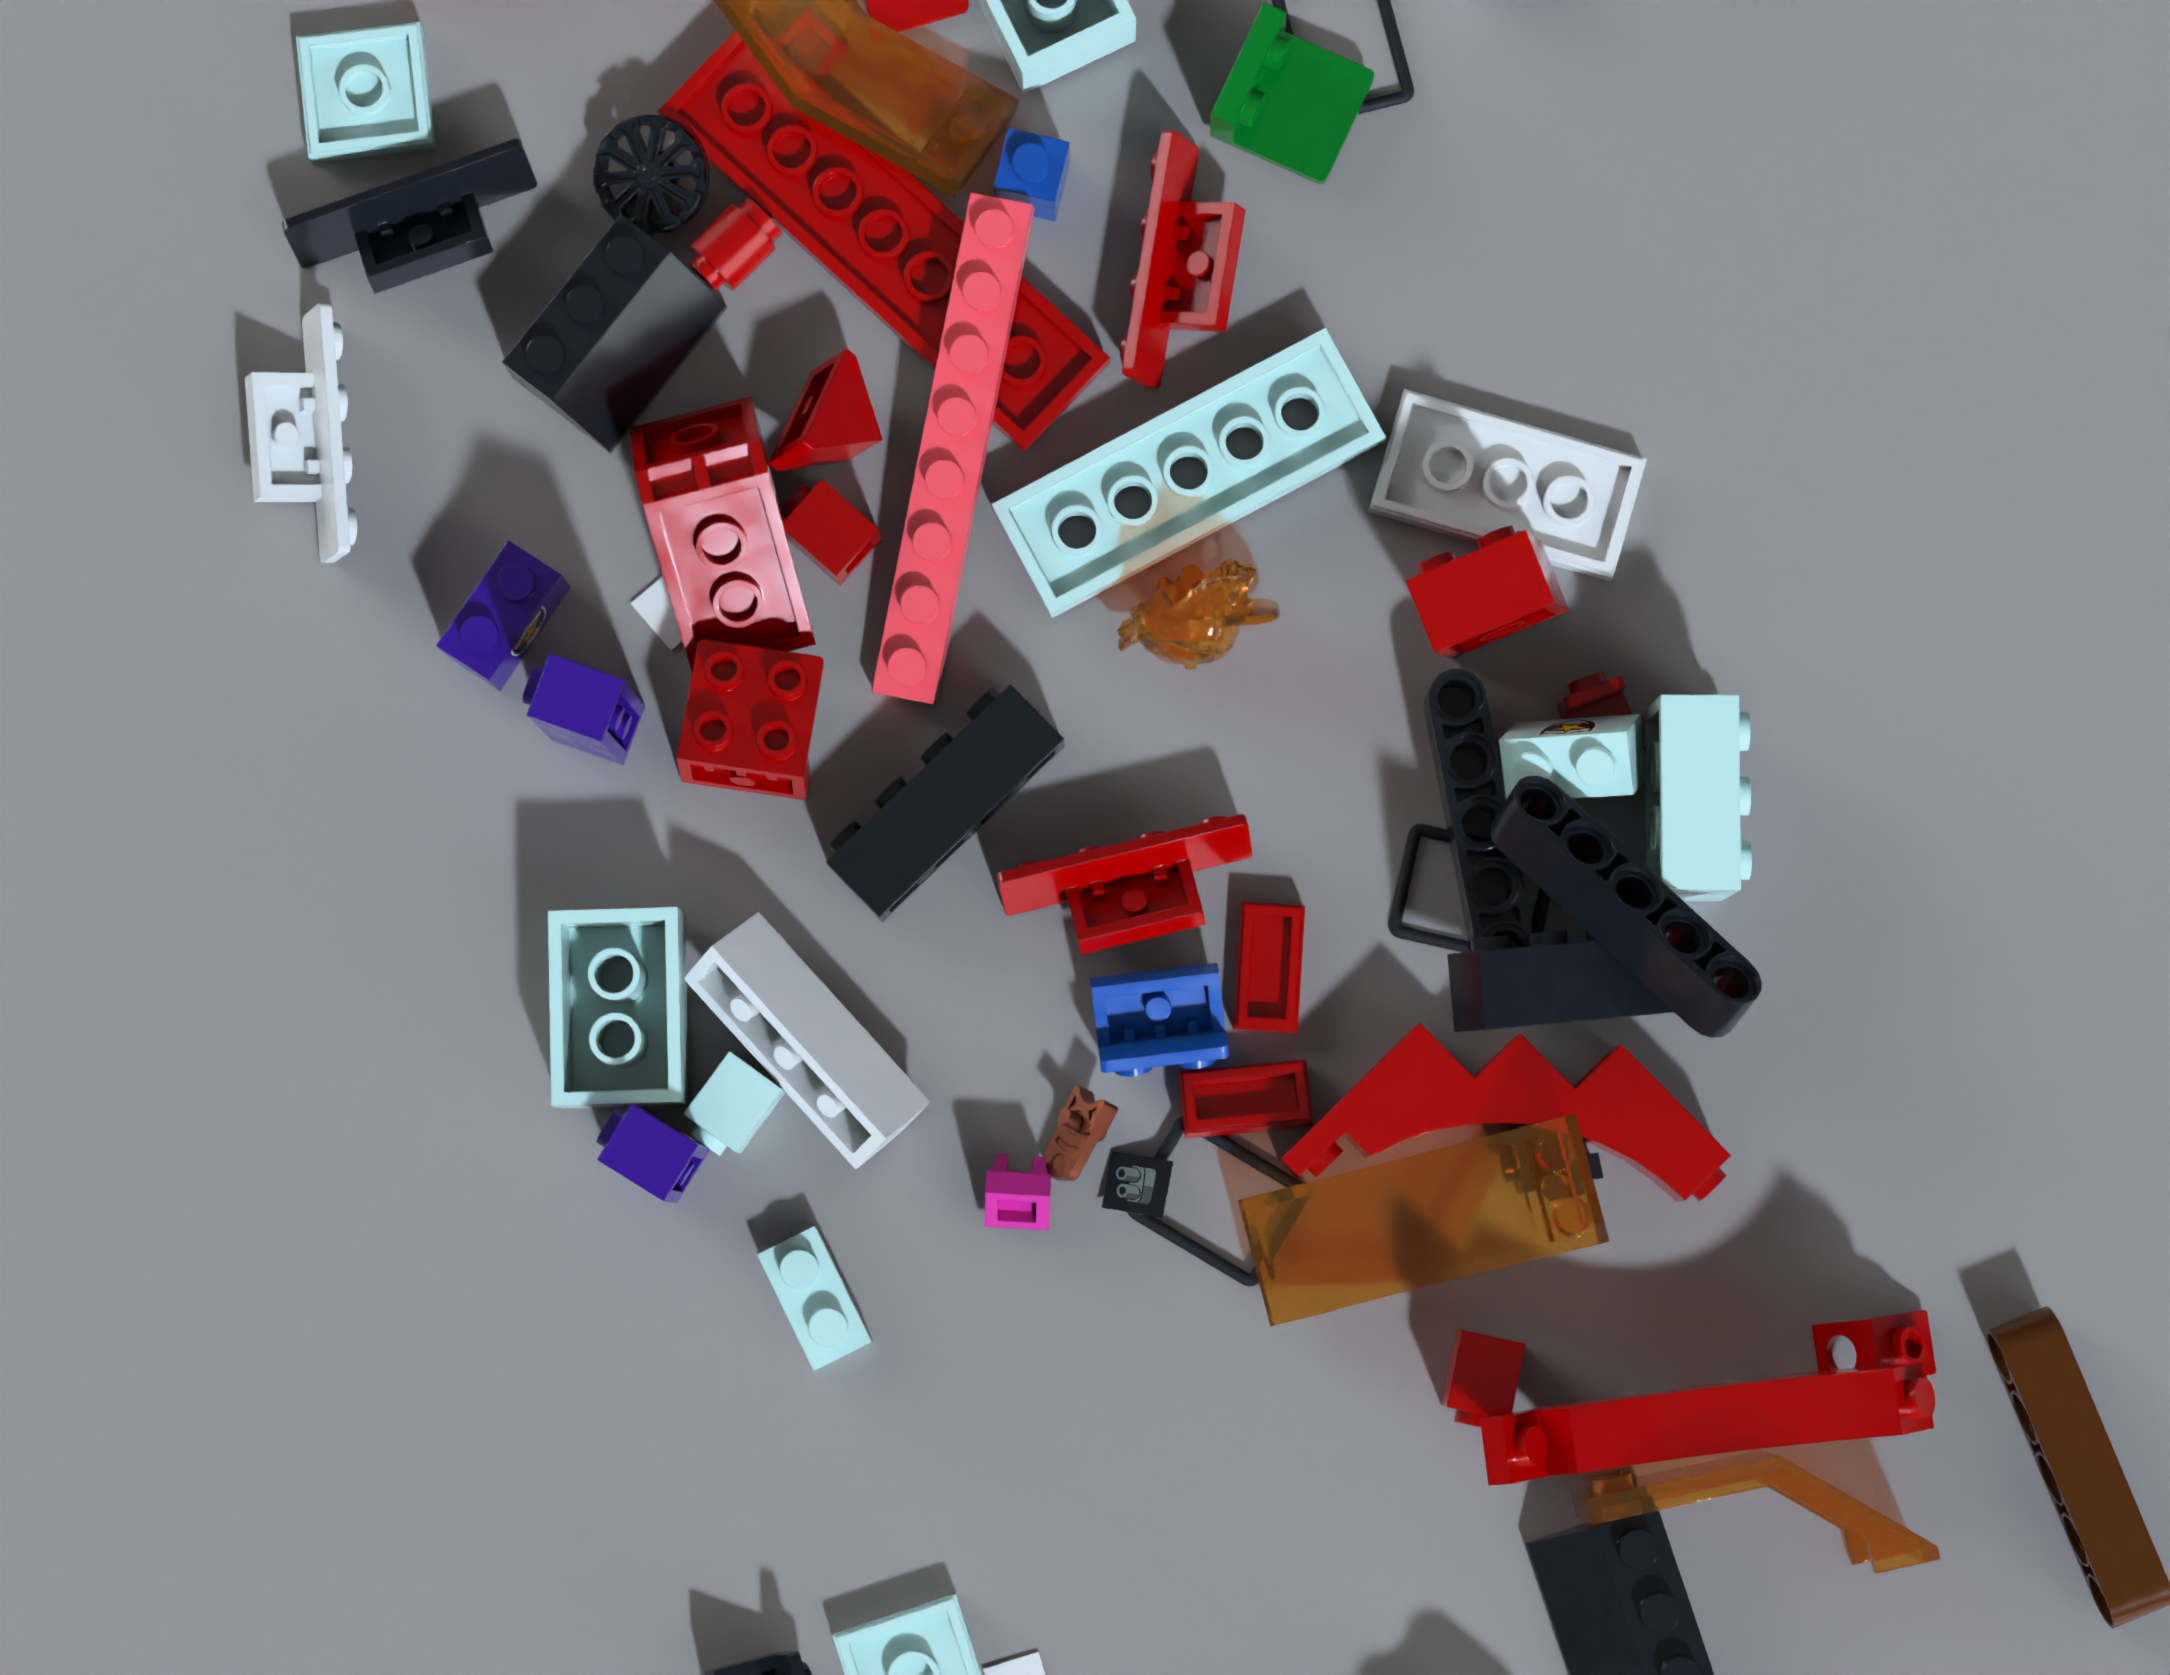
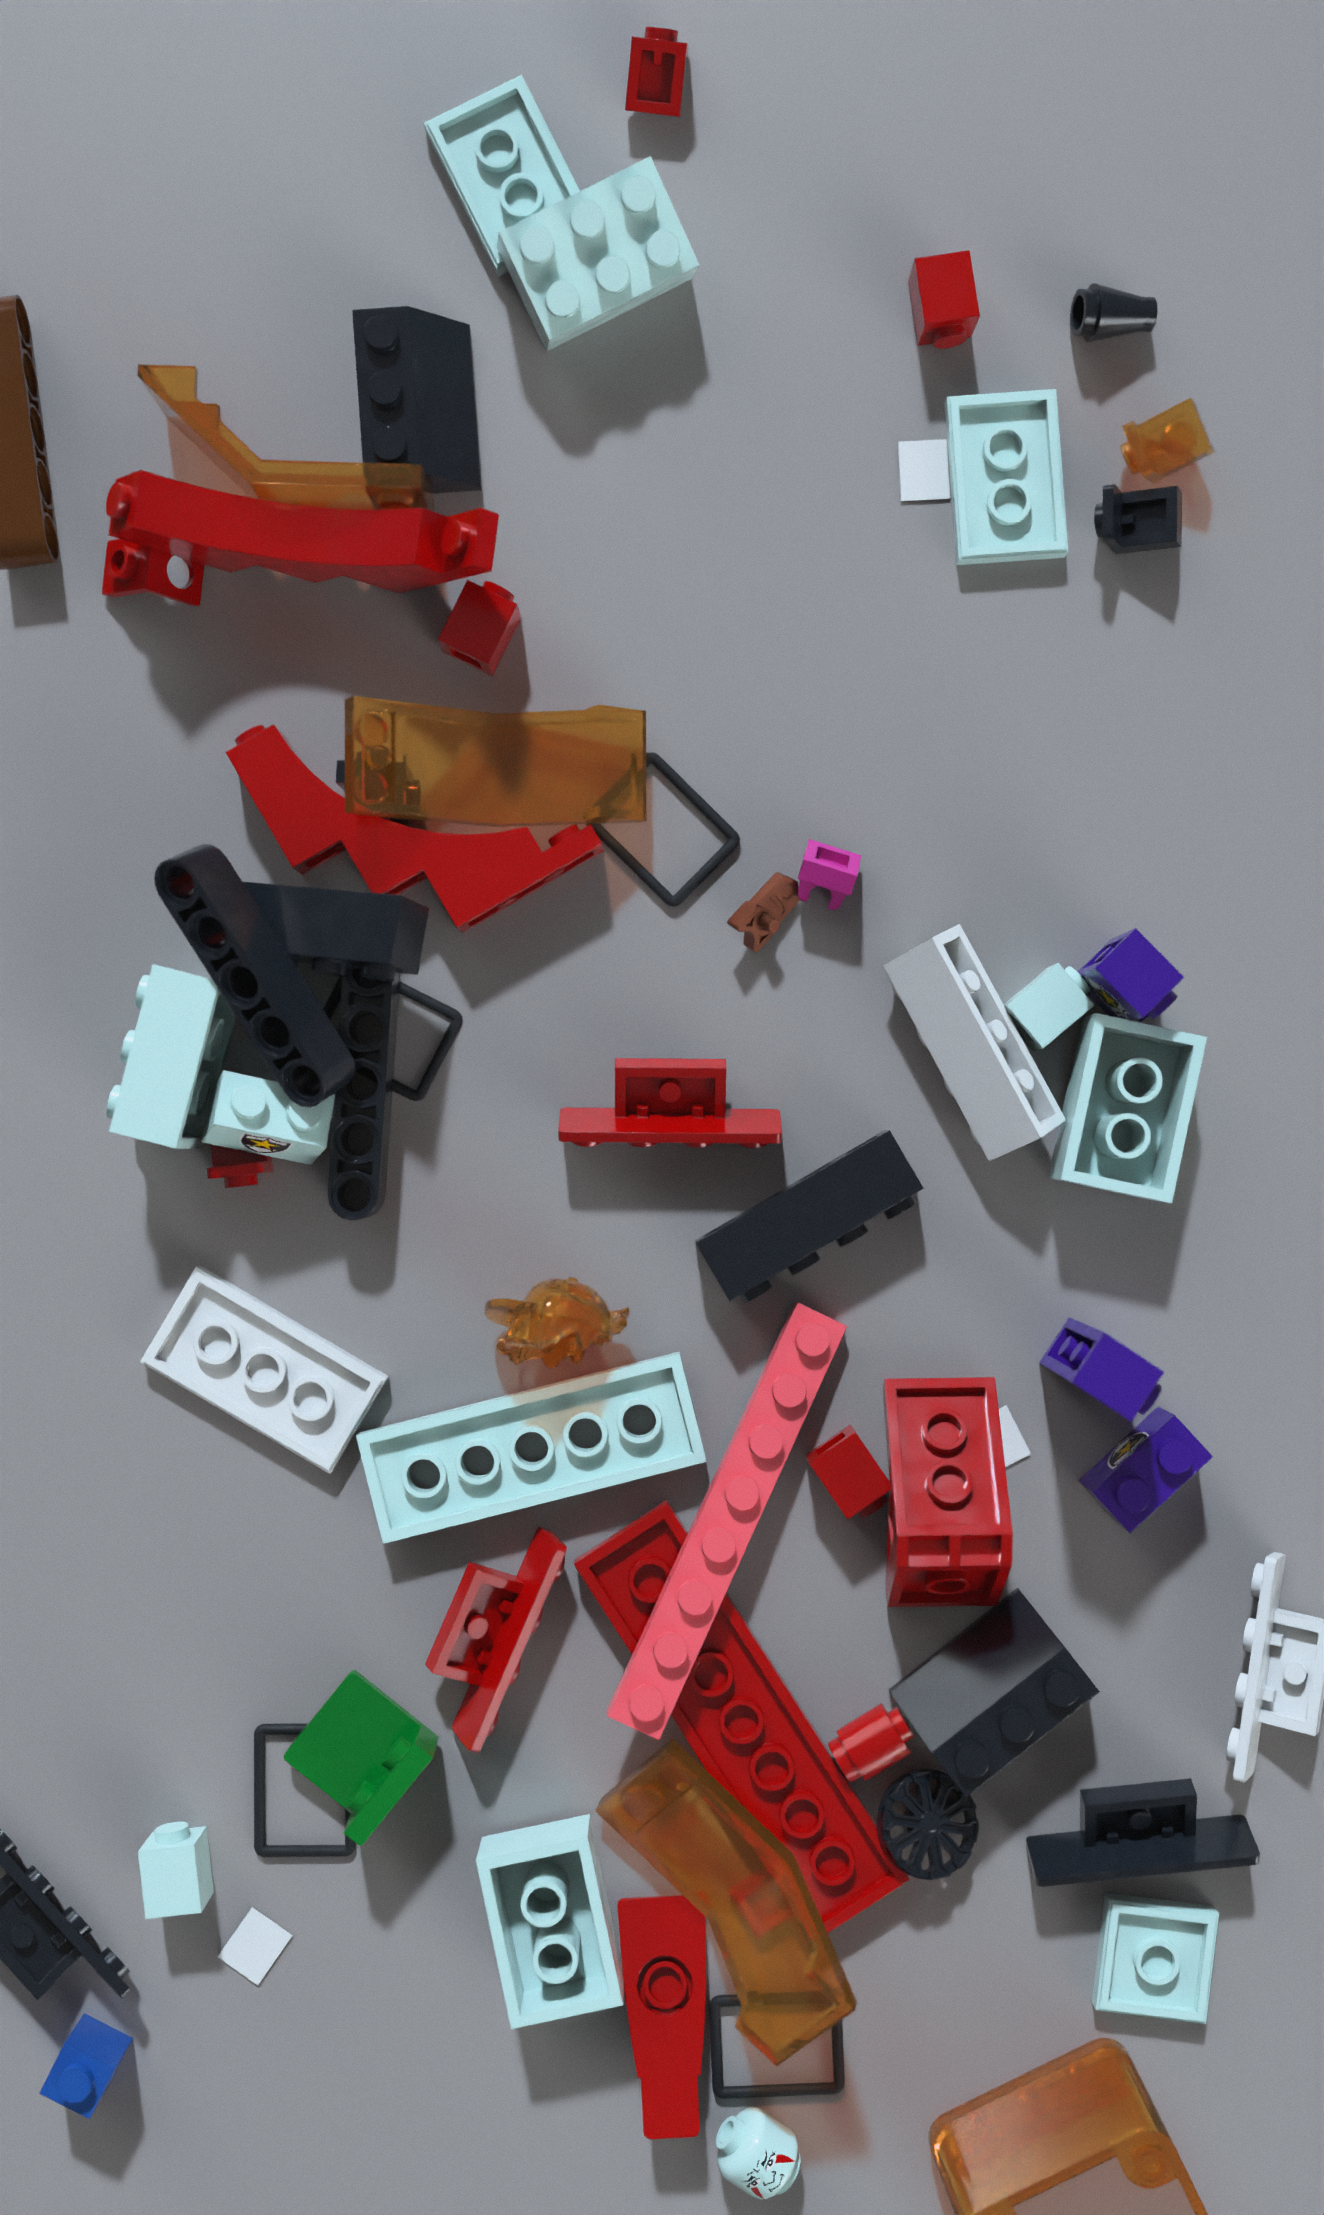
camera: 165 degrees left, 5 degrees up
red bracket [676,639,824,801] -> none
light aqua plate [757,1226,873,1371] -> none
red slope [768,348,883,471] -> none
blue brick [993,127,1070,221] -> none
blue bracket [1090,963,1229,1077] -> none
black sticker [1102,1152,1174,1218] -> none
red tile [1178,1060,1313,1139] -> none
red tile [1233,901,1305,1034] -> none
red brick [1405,525,1569,659] -> none

